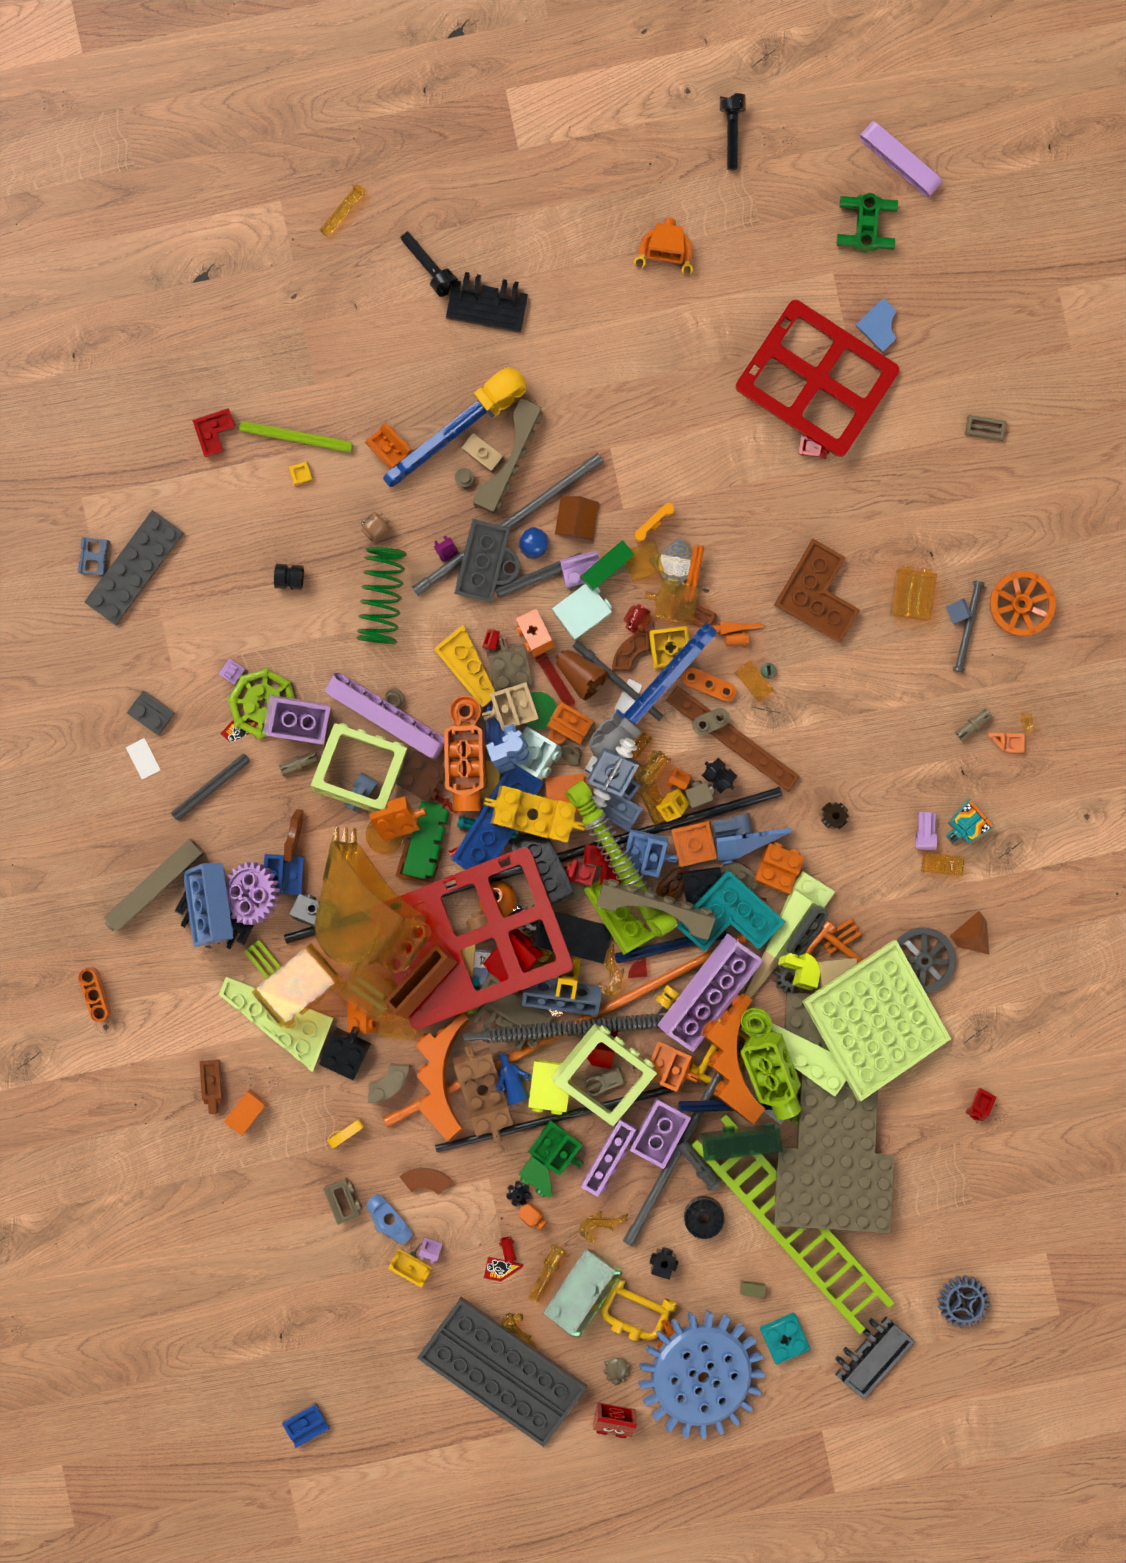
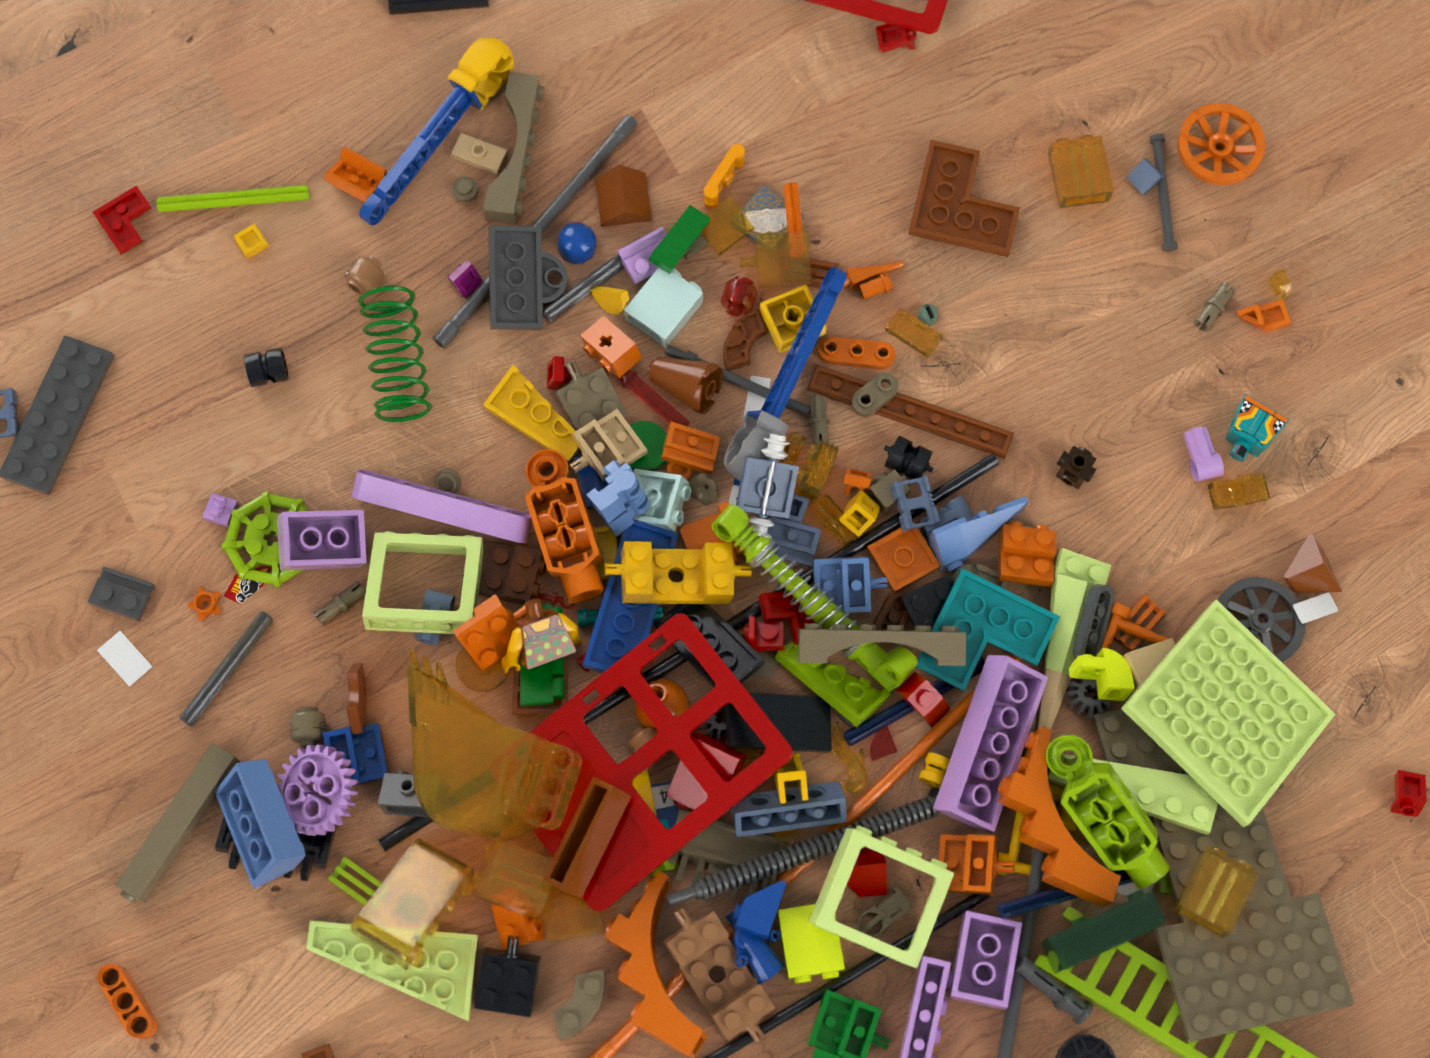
camera: 20 degrees left, 15 degrees down
none -> orange plate [187,587,221,621]
none -> dark tan head [290,707,326,748]
none -> torso [501,599,583,673]
none -> yellow tile [590,286,629,315]
none -> blue slope [732,881,787,940]
none -> dark tan axle [809,395,830,448]
none -> sand blue piece [890,475,940,533]
none -> red slope [896,671,951,728]
none -> clear yellow brick [1173,846,1259,938]
none -> white sticker [1293,592,1338,624]

